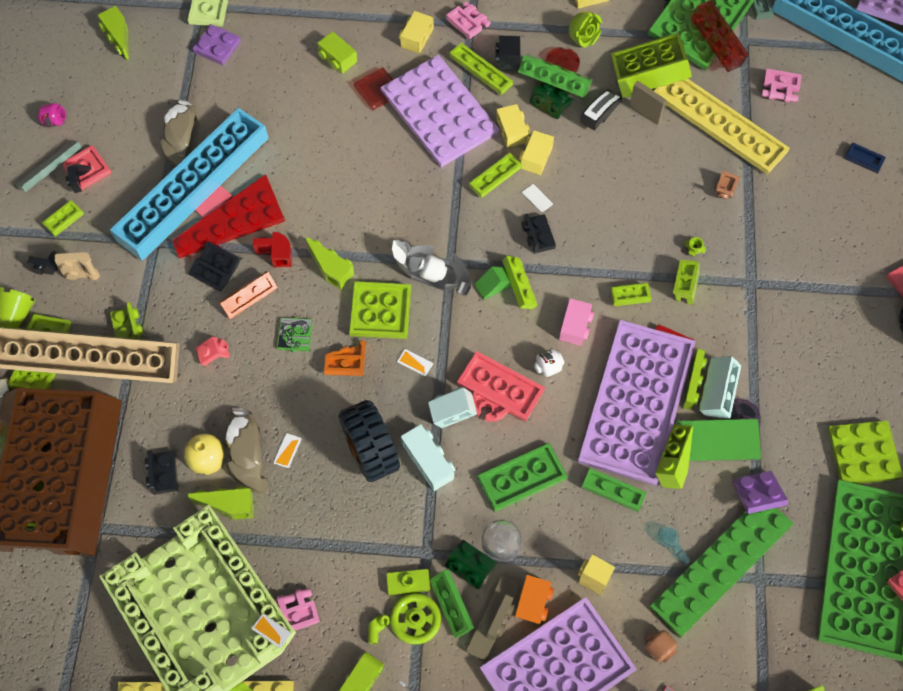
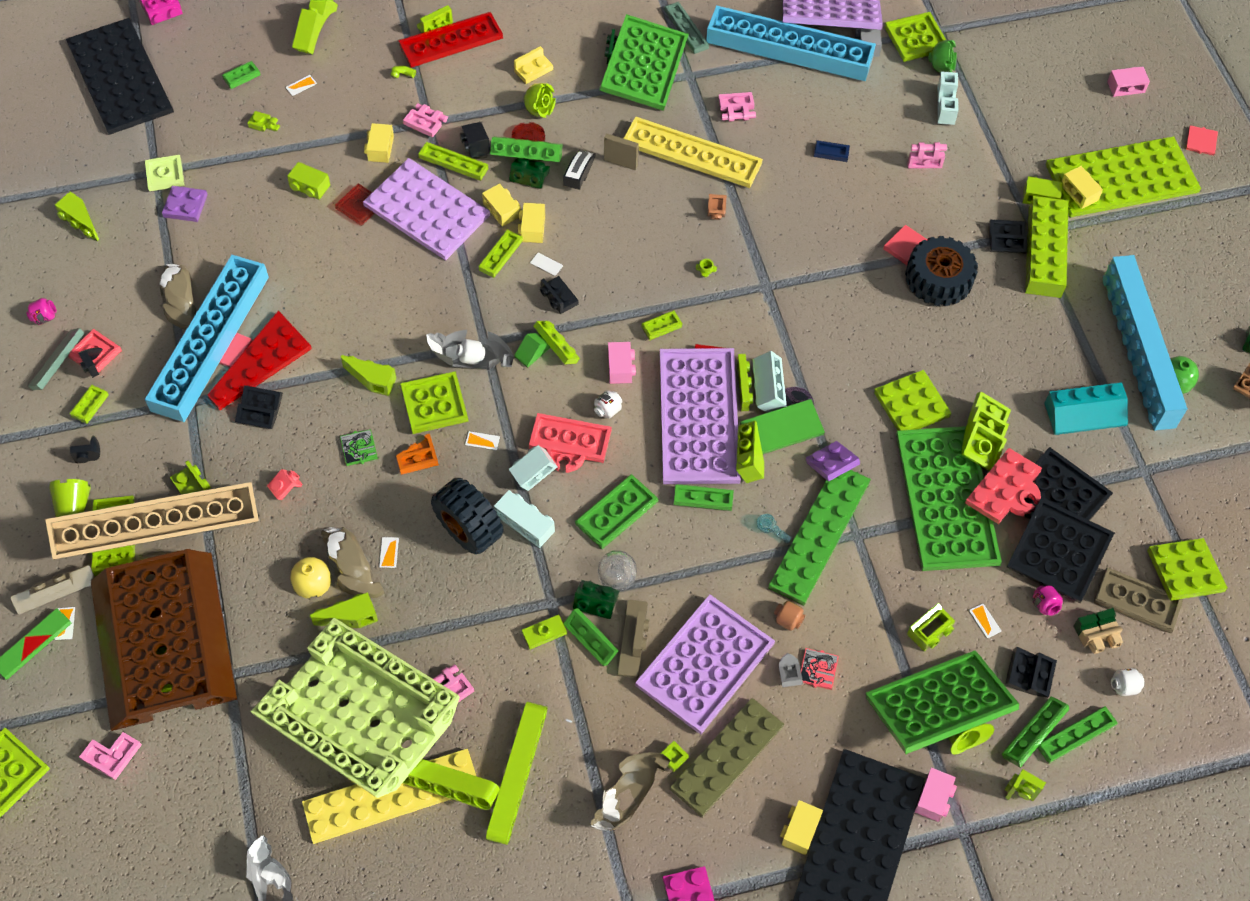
camera: 20 degrees left, 5 degrees down
tan plate [55,252,100,280] -> none
black bracket [144,450,178,495] -> none
plate [219,271,278,319] -> none
sticker [251,614,291,648] -> none
red brick [253,232,293,267] -> none
lime arm [368,614,390,644] -> none
lime plate [390,593,441,645] -> none
orange brick [515,575,554,625] -> none
light yellow brick [578,554,615,596] -> none
lime slope [611,32,692,98] -> none
lime hinge [673,259,700,305] -> none
clear red brick [691,0,749,72] -> none

